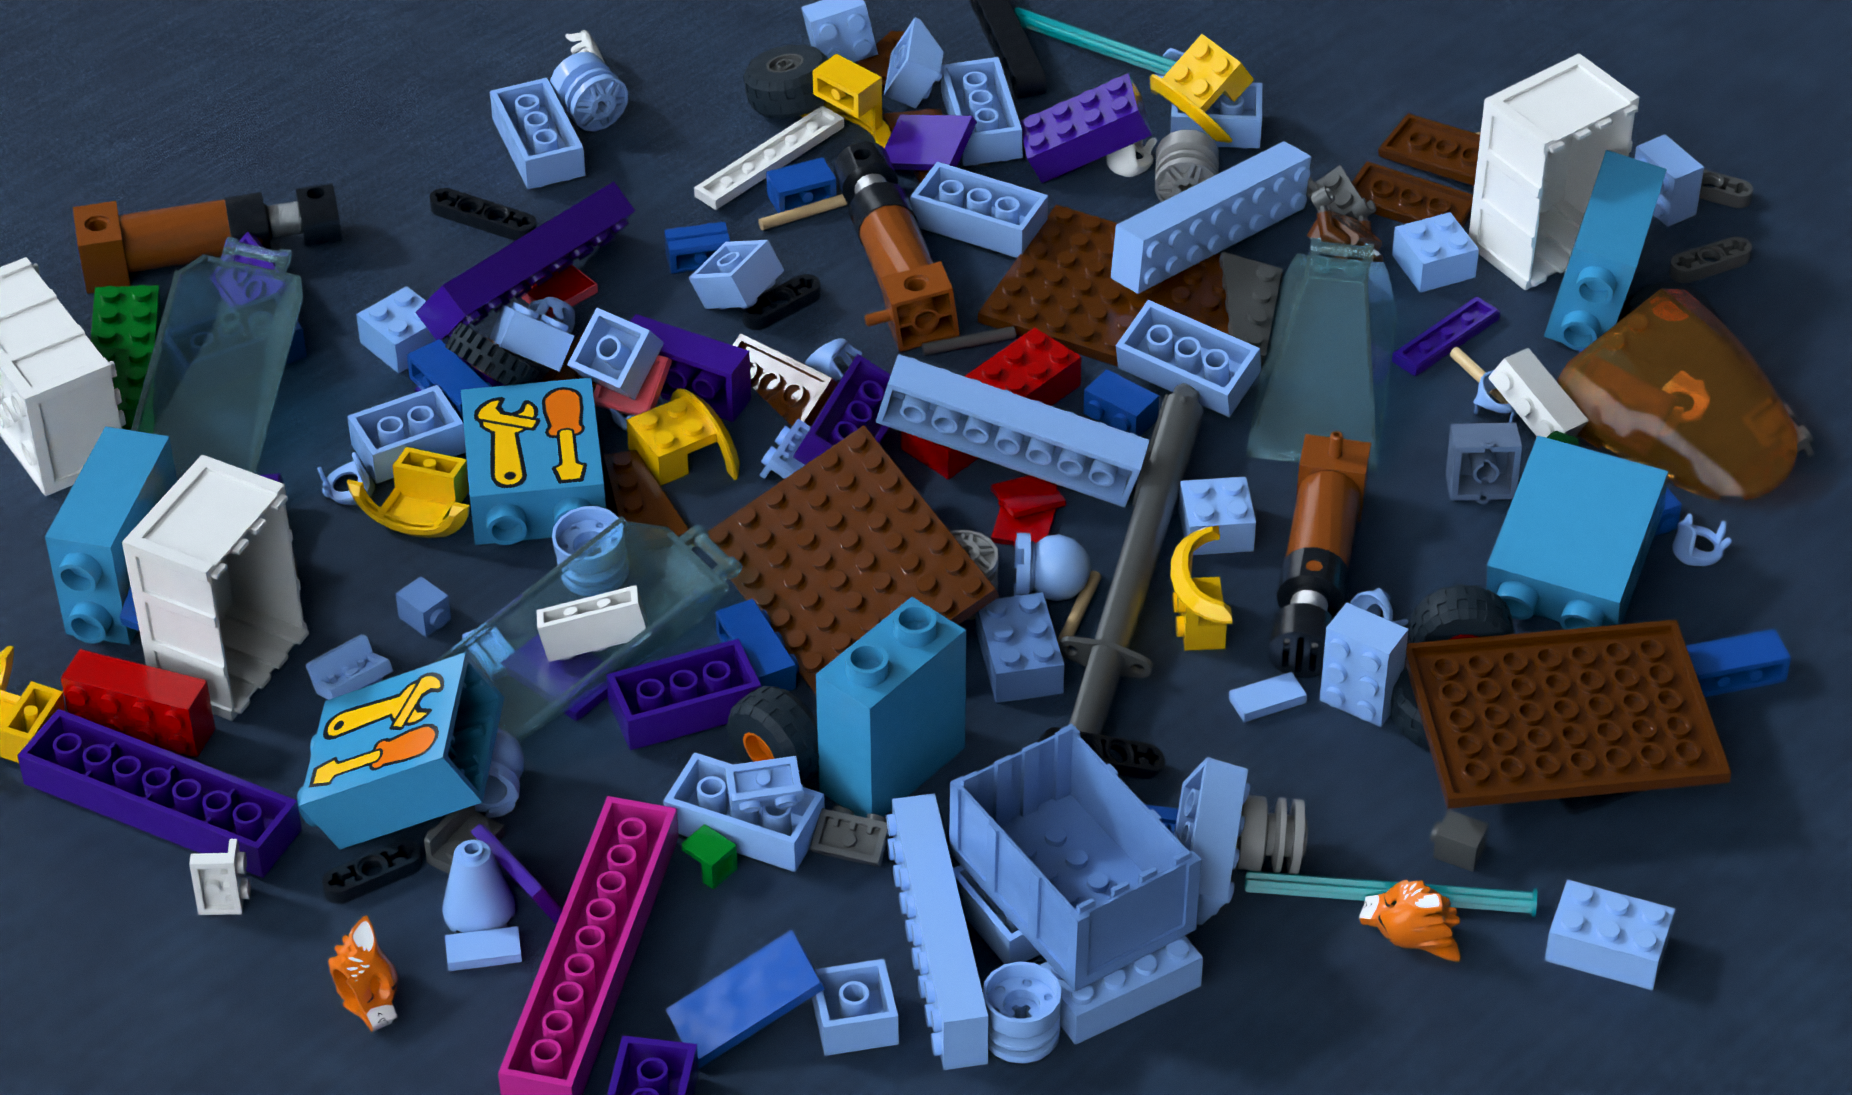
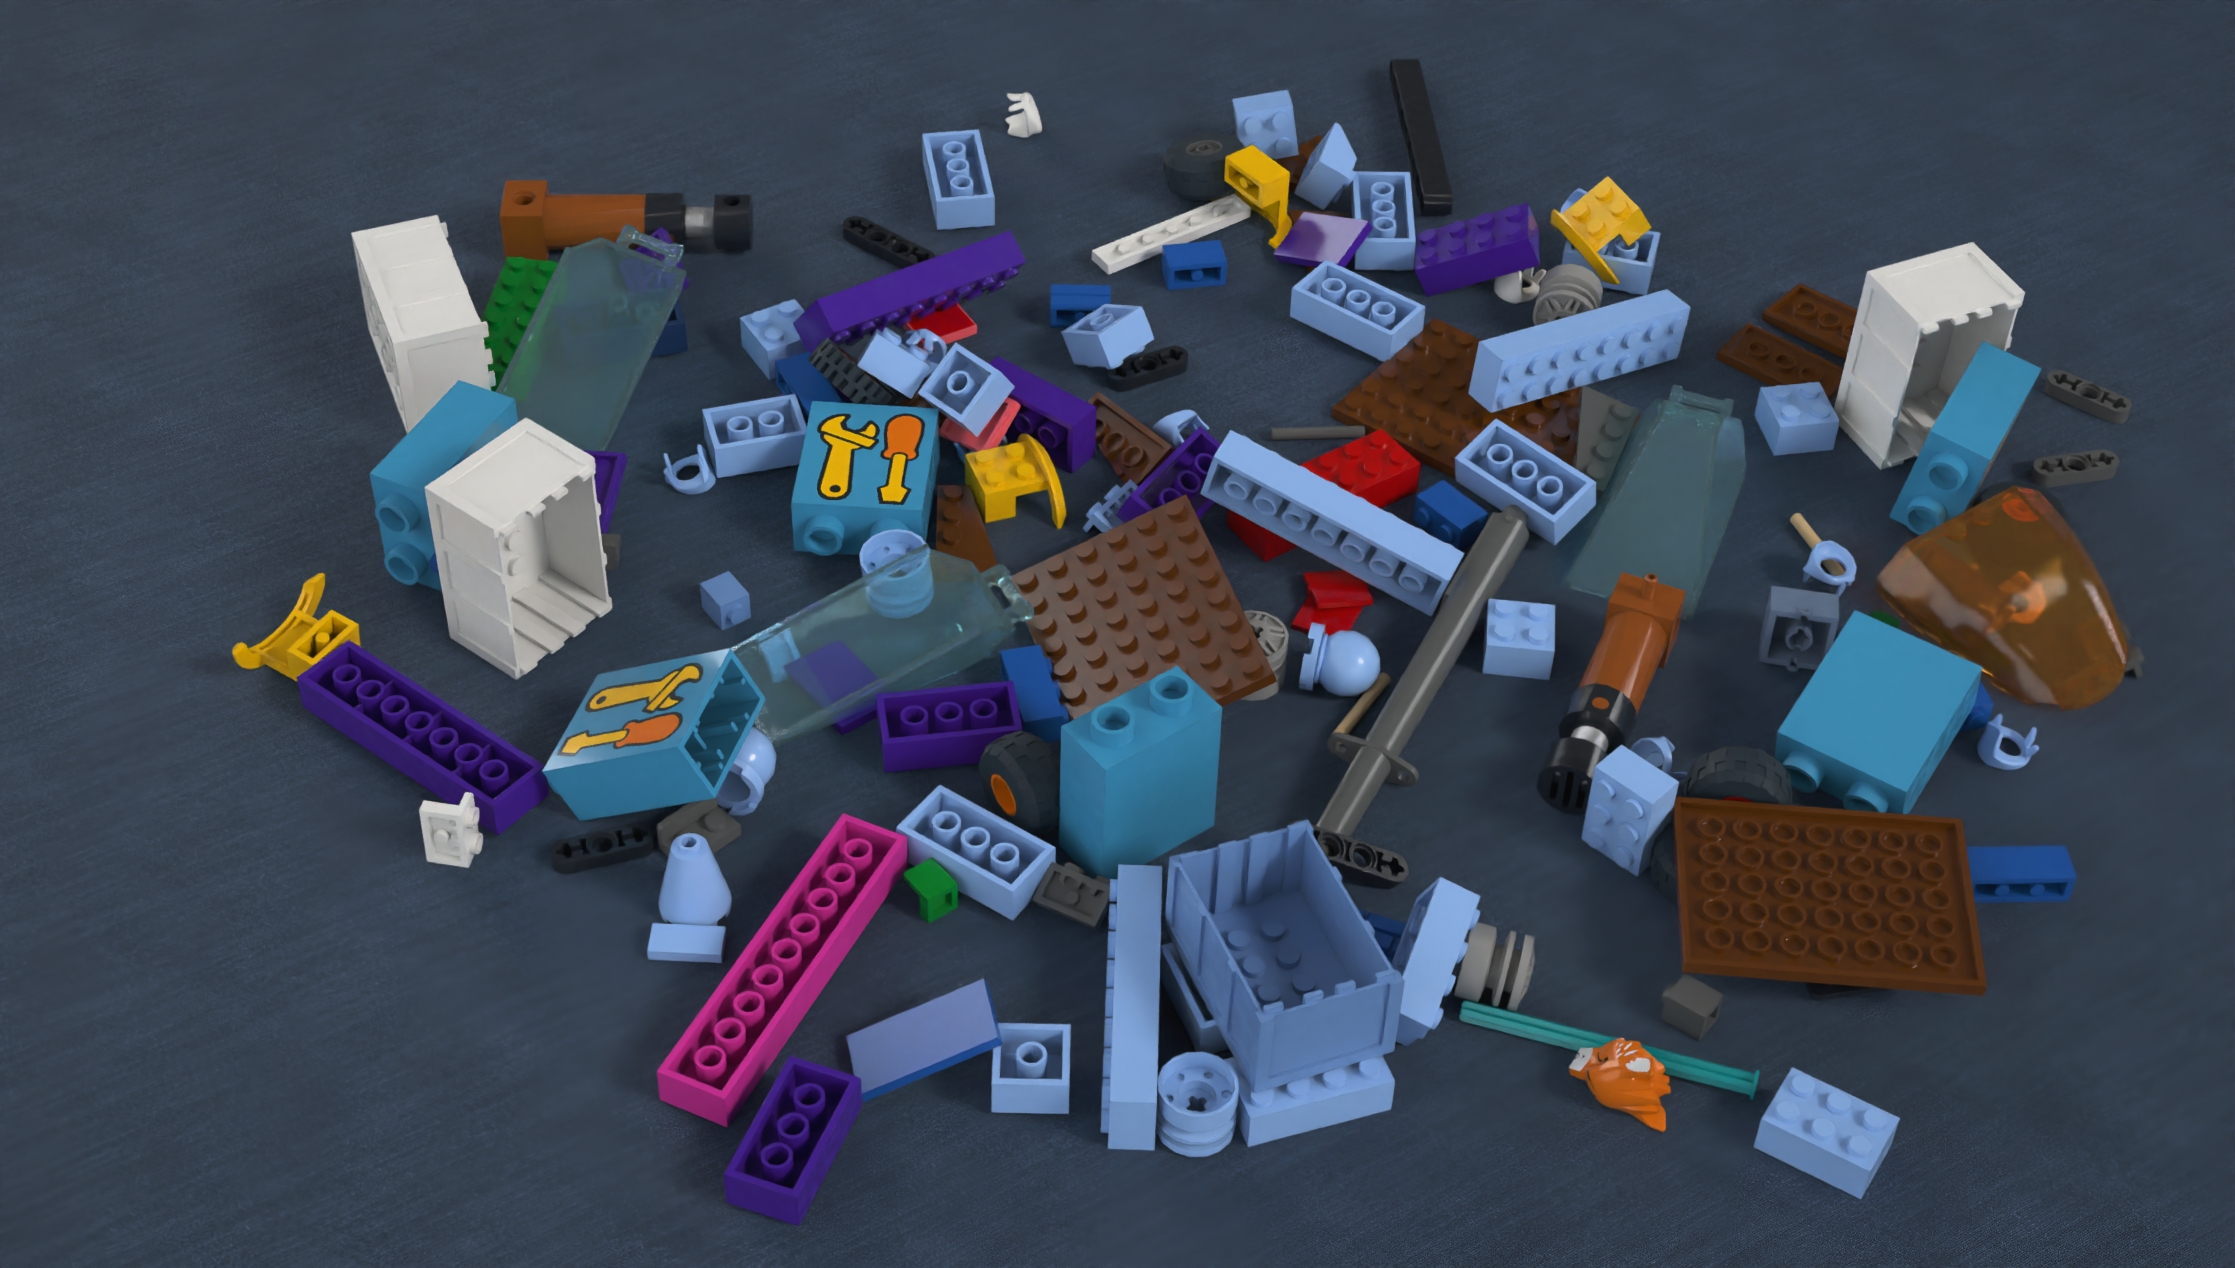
camera: 10 degrees right, 0 degrees up
red brick [61,649,216,758] -> none
light blue bracket [306,634,393,700] -> none
orange piece [328,915,399,1032] -> none
yellow piece [347,447,470,538] -> none
dark purple tile [471,824,562,925] -> none
white brick [536,585,649,662] -> none
light blue wheel [550,52,628,132] -> none
light blue bracket [725,756,804,814] -> none
tan bar [759,194,847,231] -> none
dark orange piece [834,141,960,352] -> none
medium blue brick [976,592,1064,703] -> none
teal axle [1014,7,1177,76] -> none
yellow piece [1170,526,1232,651] -> none
light blue tile [1229,672,1307,722] -> none
dark grey bracket [1307,165,1362,218] -> none
torso [1307,187,1384,270] -> none
dark purple tile [1392,296,1500,377] -> none
white brick [1488,348,1589,438] -> none
light blue brick [1634,134,1704,227] -> none

